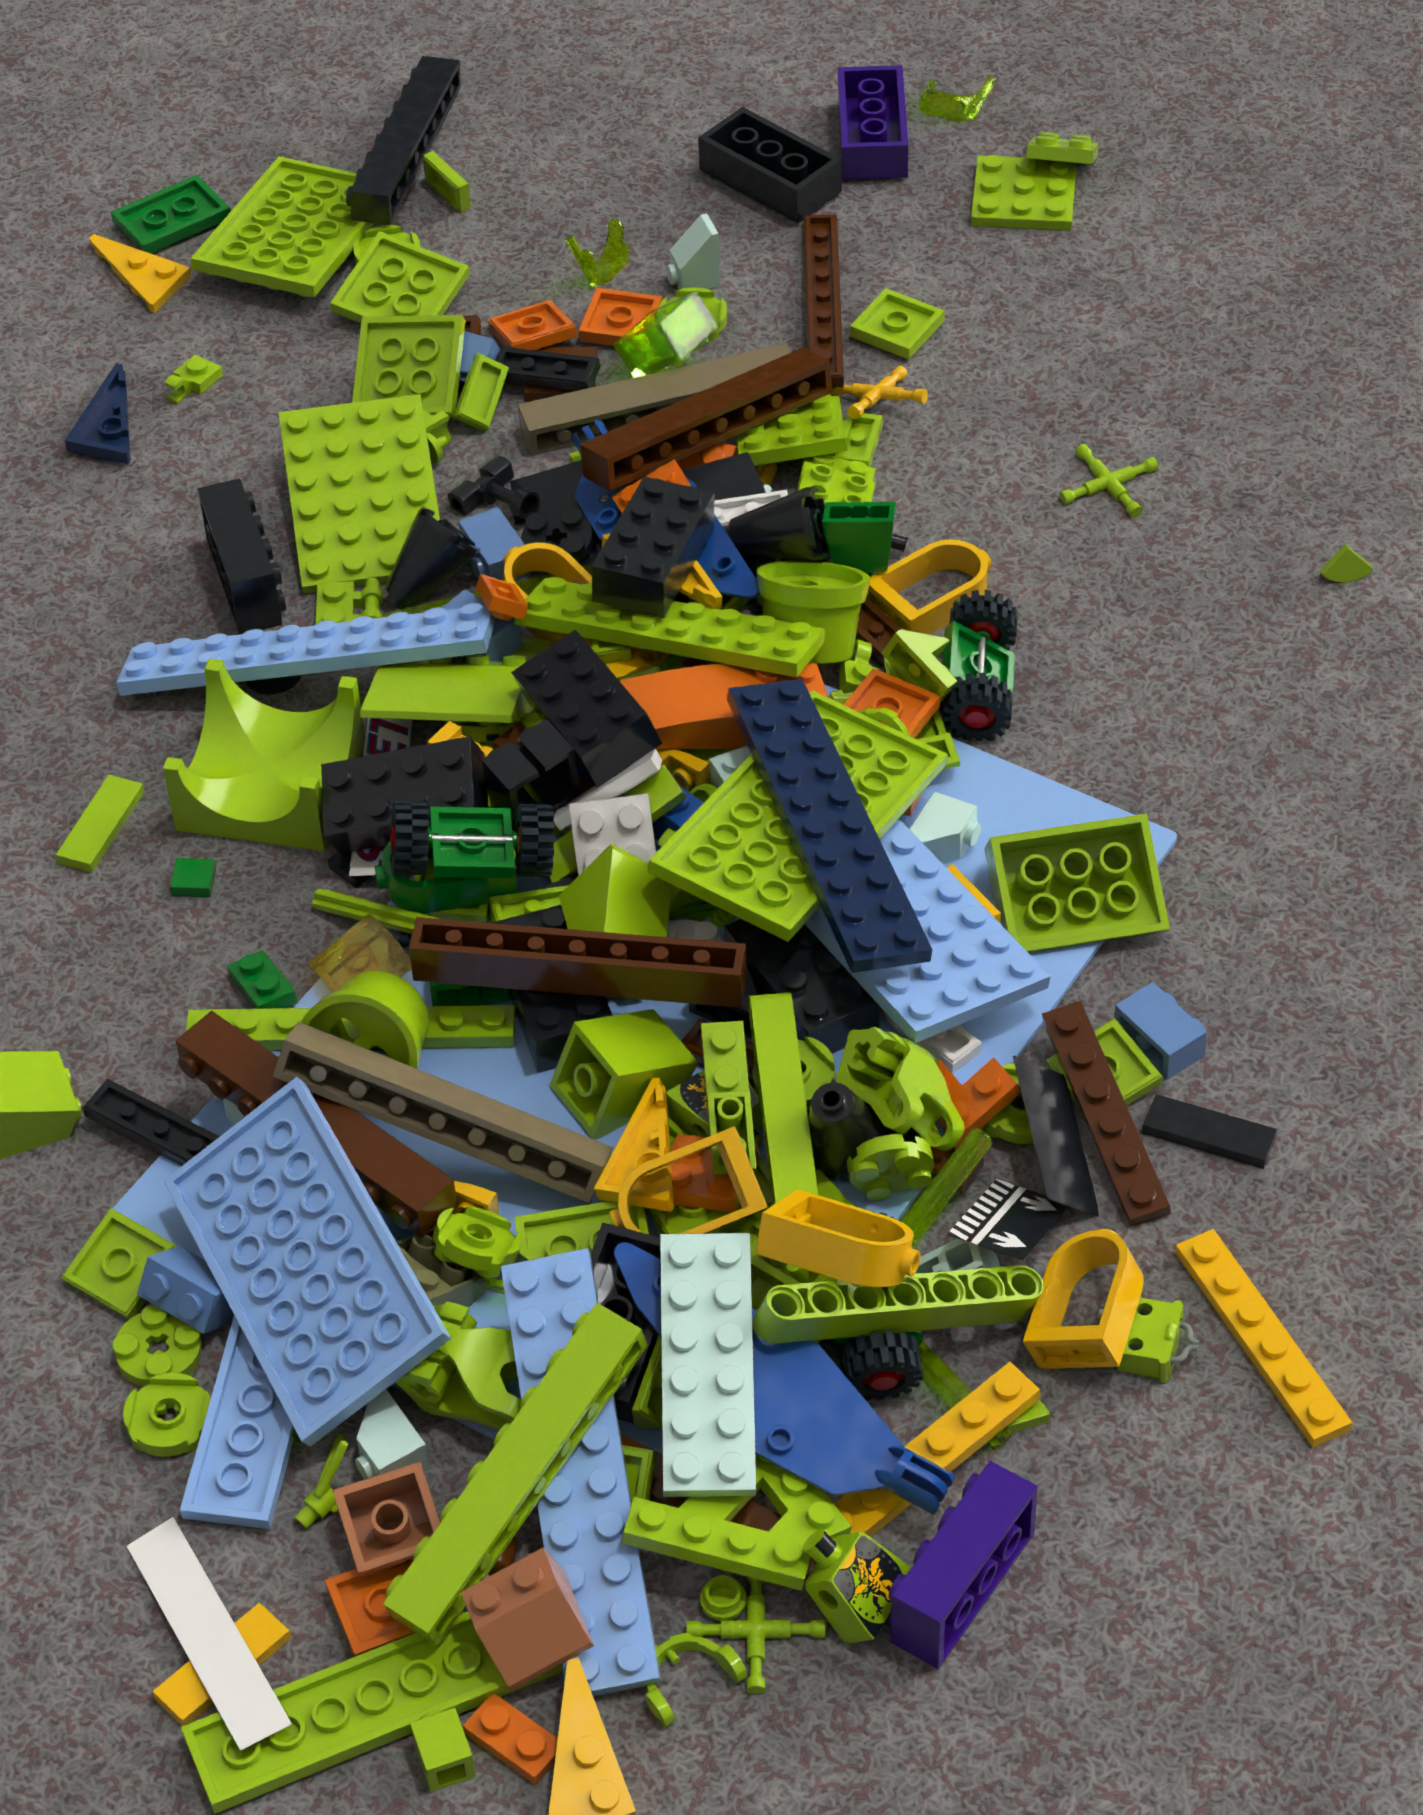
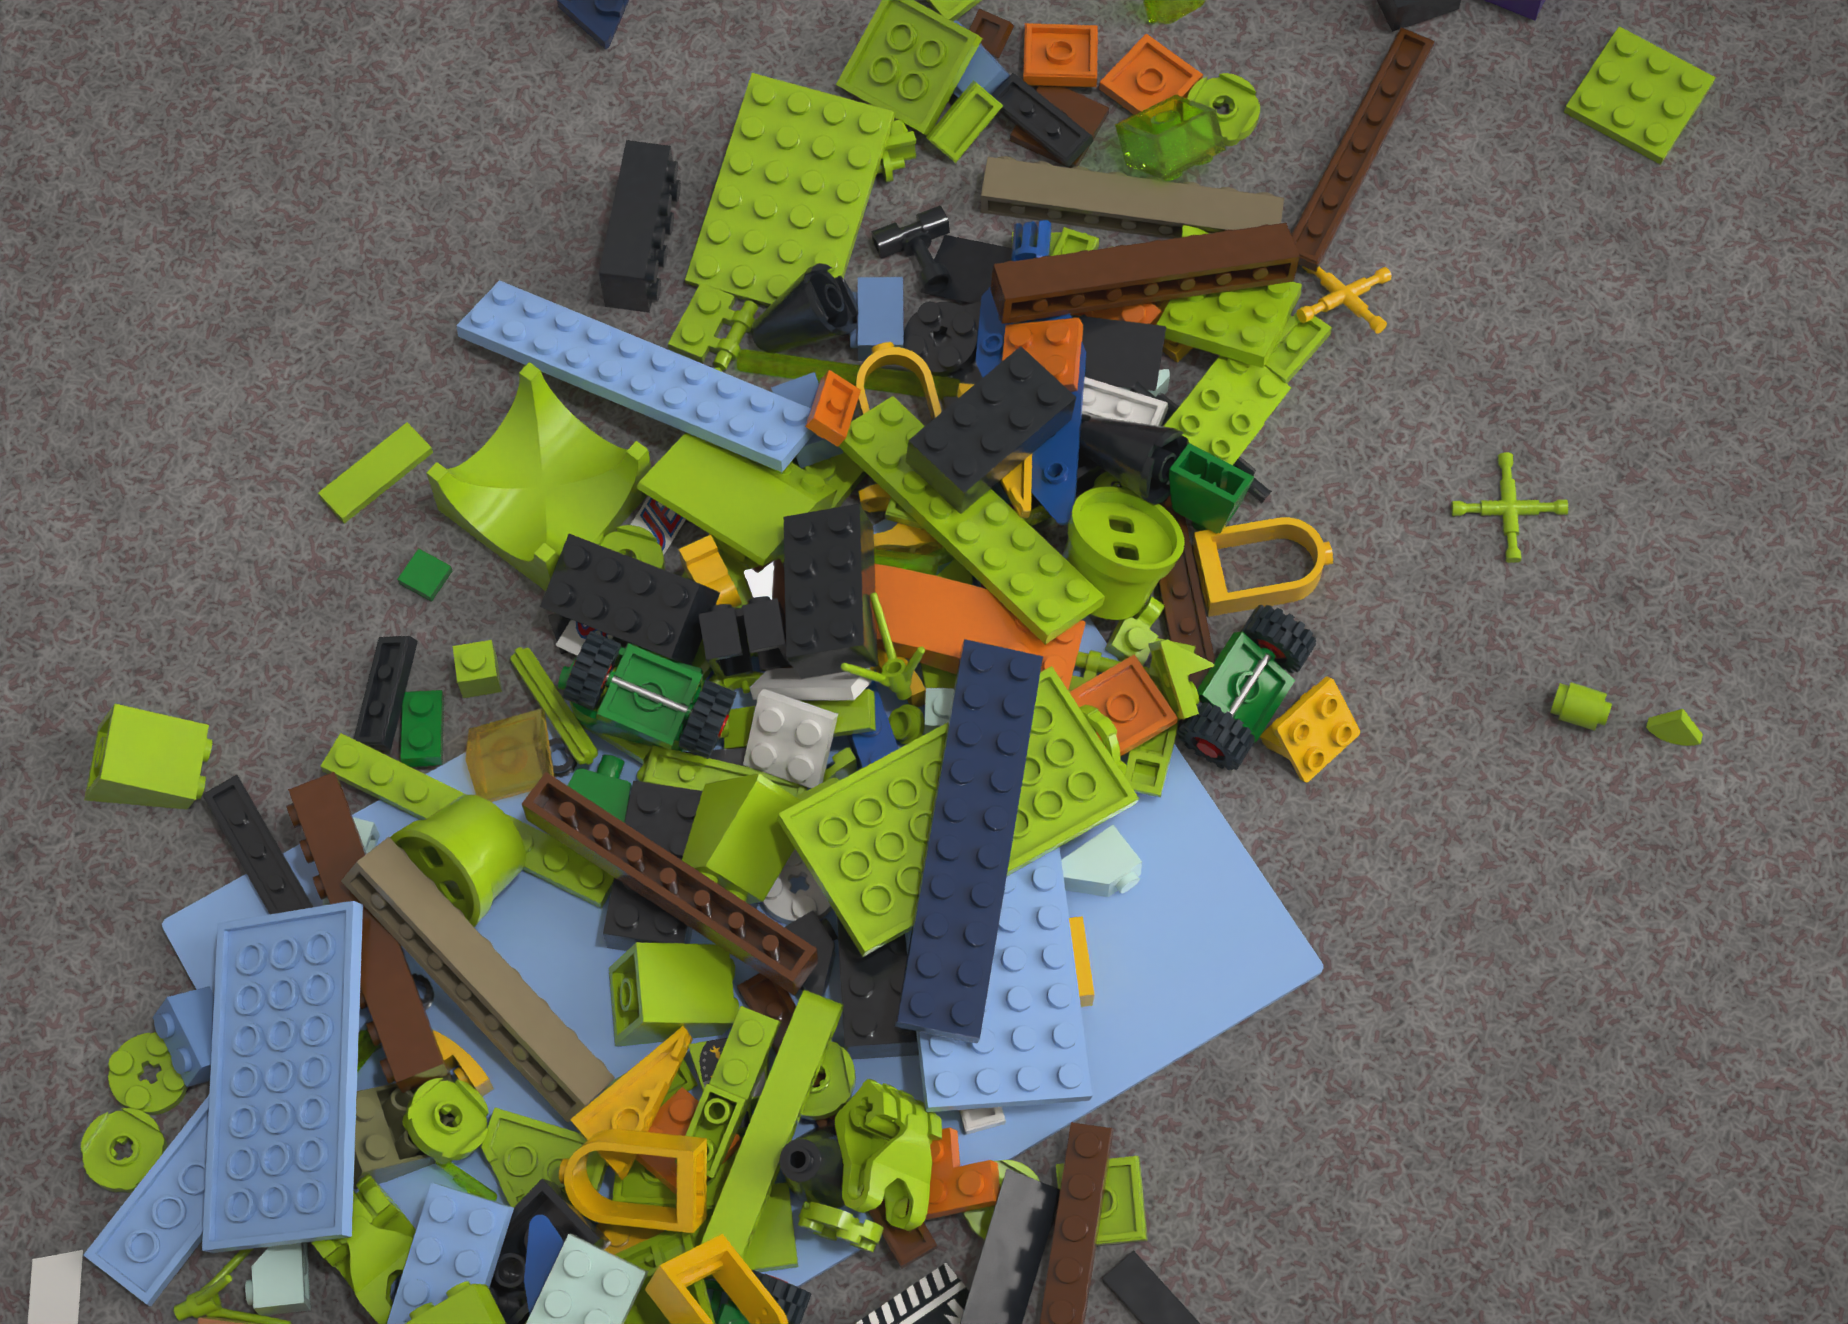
camera: 25 degrees right, 20 degrees up
lime plate [61,1208,177,1320] -> none
light aqua slope [666,213,720,290] -> none
lime plate [850,288,945,360] -> none
clear neon green axle [901,1128,992,1248] -> none
lime slope [984,813,1170,953] -> none
lime plate [1026,132,1099,164] -> none
medium blue brick [1114,982,1207,1080] -> none
none -> black tile [353,636,418,750]
none -> lime brick [452,640,502,698]
none -> lime plant [841,593,925,700]
none -> yellow bracket [1260,676,1360,783]
none -> lime brick [1550,682,1612,731]

